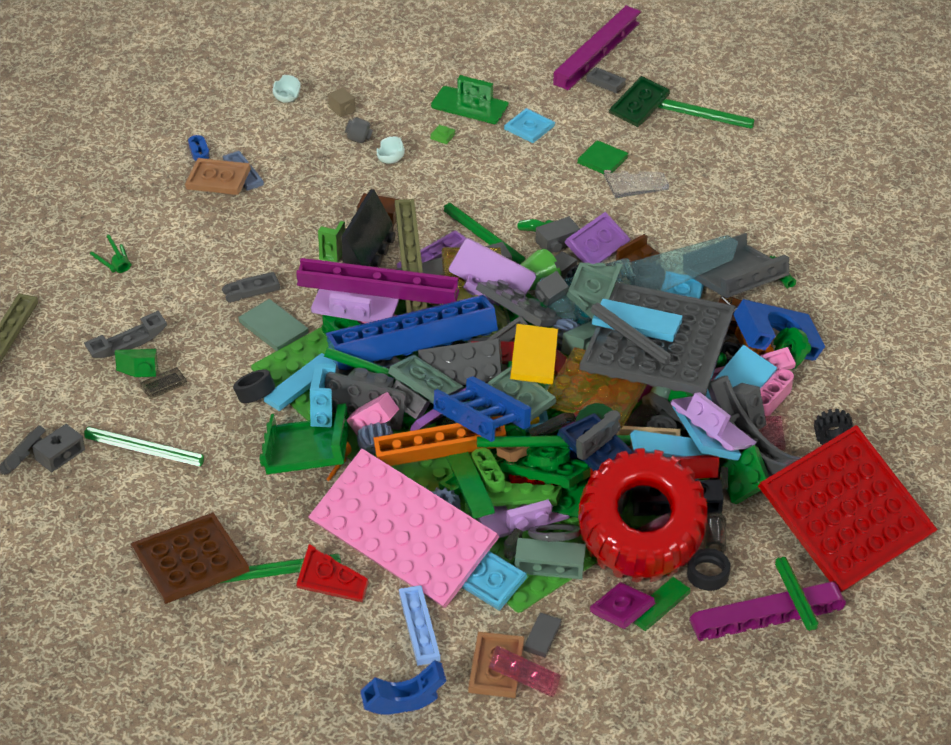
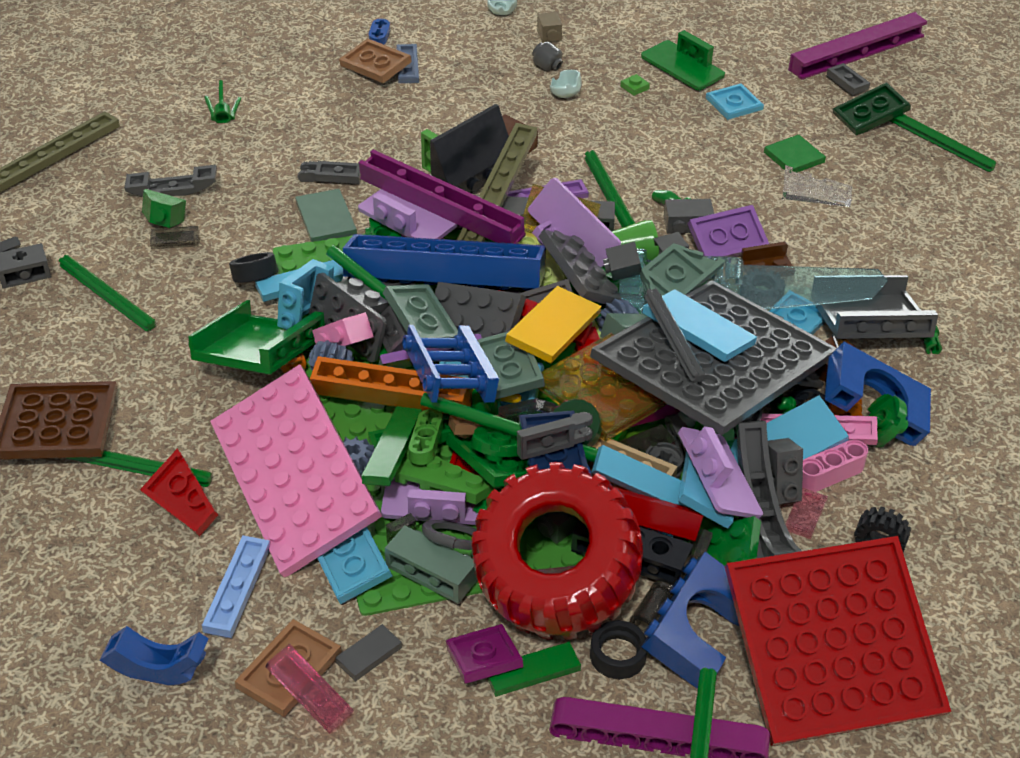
camera: 25 degrees right, 0 degrees up
none -> blue arch [641,552,739,689]

